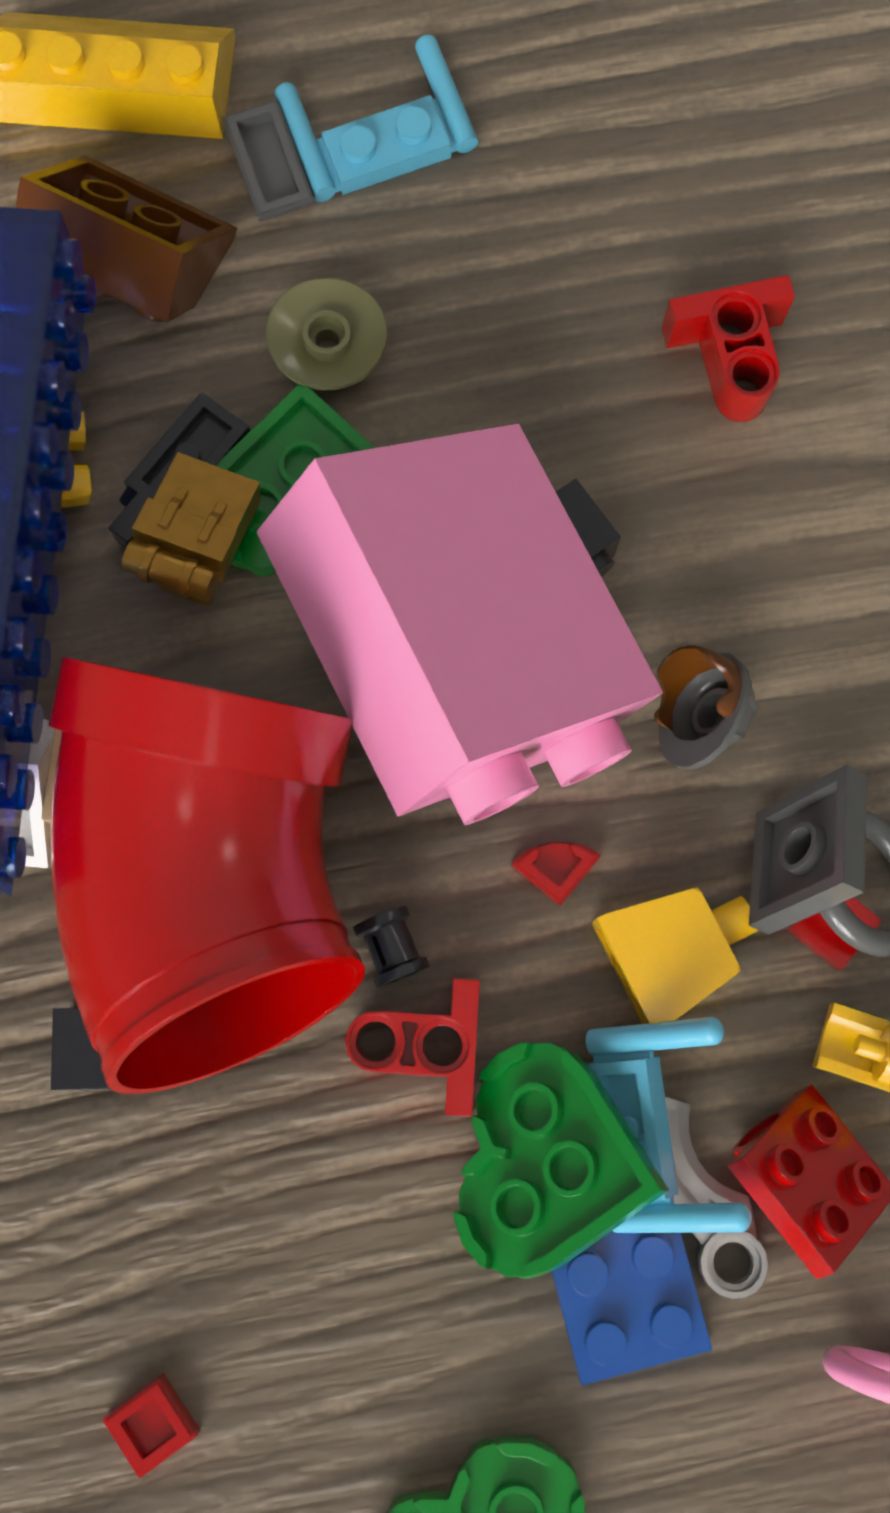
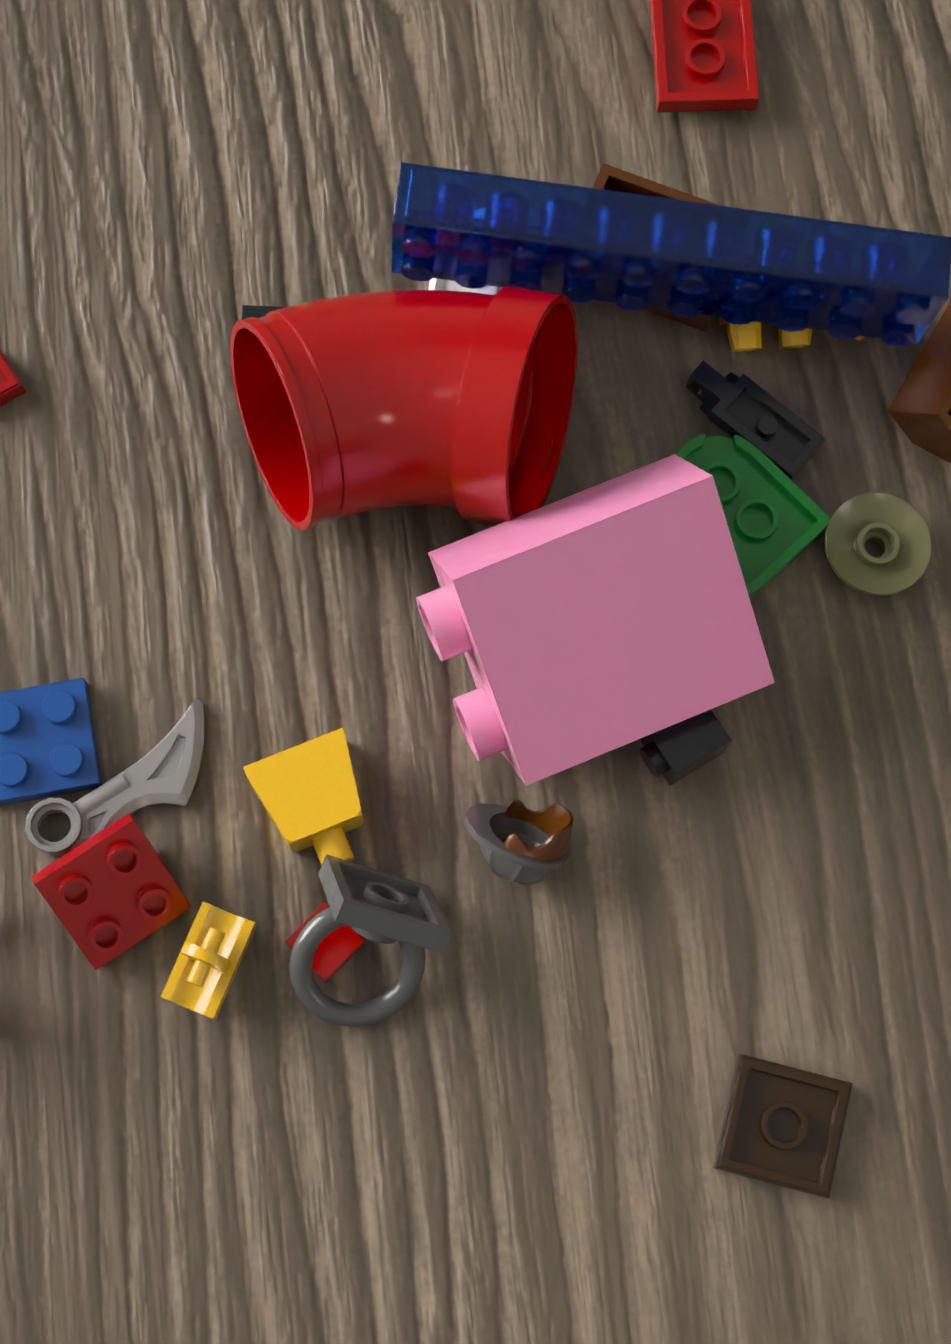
camera: 90 degrees right, 5 degrees down
pearl gold piece [121,452,261,605] -> none
red tile [345,978,480,1117] -> none
black bush [353,906,430,988] -> none
green plate [453,1042,669,1279] -> none
red tile [511,842,601,907] -> none
medium azure plate [585,1017,752,1233] -> none
red tile [661,275,795,422] -> none

